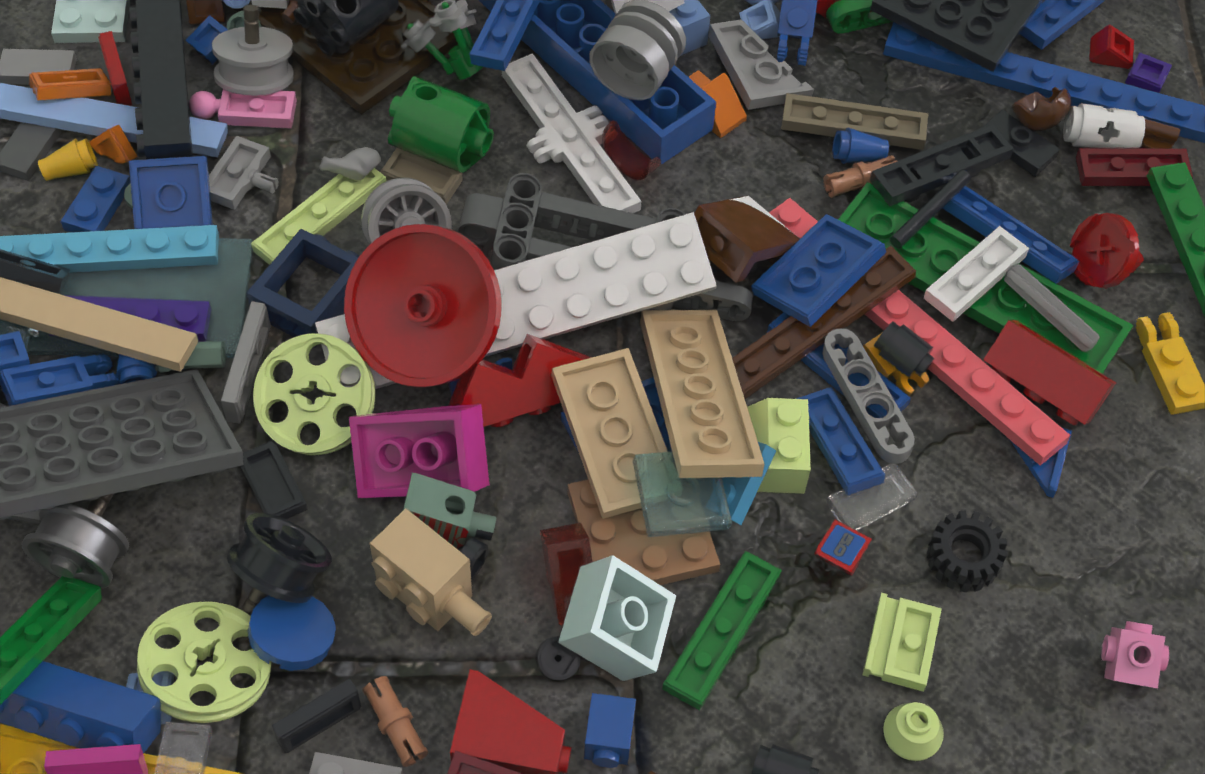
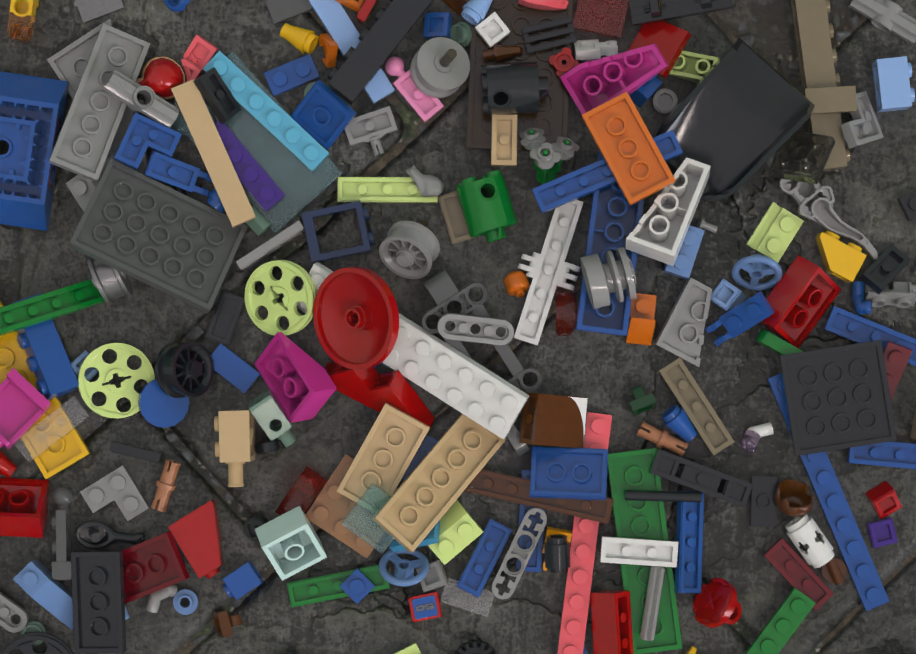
camera: 50 degrees right, 30 degrees up
none -> blue tile [211,343,261,394]
none -> blue plate [339,568,375,604]
none -> medium blue piece [379,549,429,587]
none -> light grey tile [416,560,449,592]
none -> light grey plate [437,313,514,345]
none -> tan plate [491,114,517,166]
none -> orange piece [504,270,530,298]
none -> dark green tile [629,385,656,417]
none -> arm [742,422,774,454]

